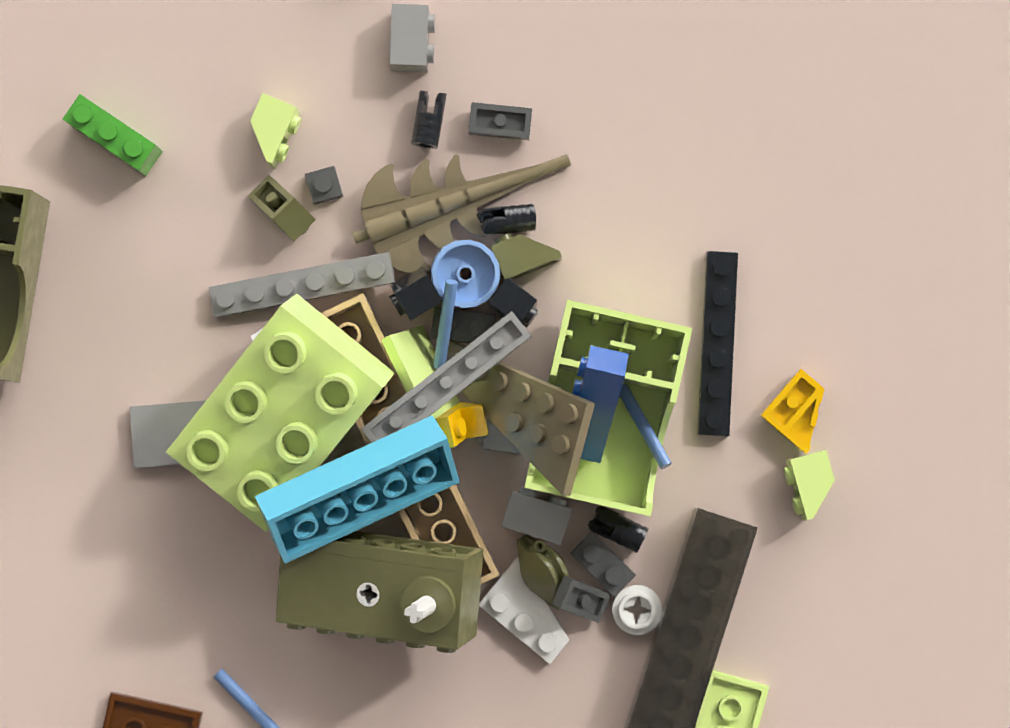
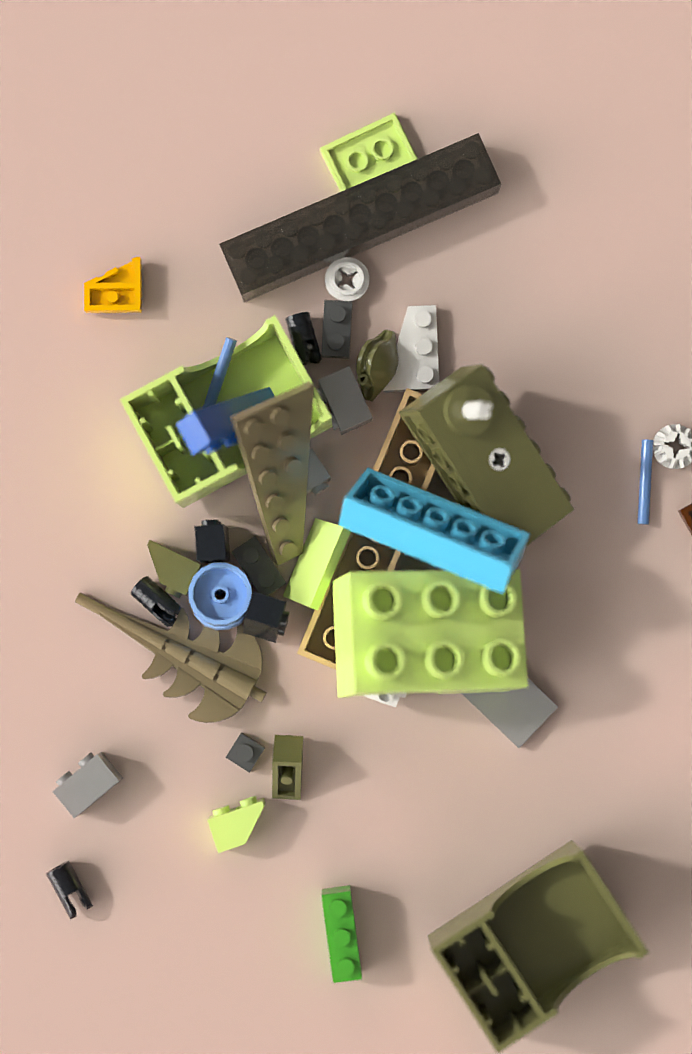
camera: 130 degrees left, 0 degrees up
light grey plate [209,252,395,318] -> none
light grey plate [361,311,532,443] -> none
black hinge [411,90,447,149] -> none
medium blue bar [433,279,458,369] -> none
yellow slope [436,402,488,448] -> none
dark grey plate [468,102,532,141] -> none
dark grey plate [552,575,611,623] -> none
black plate [697,251,738,437] -> none
yellowish green slope [783,450,835,520] -> none

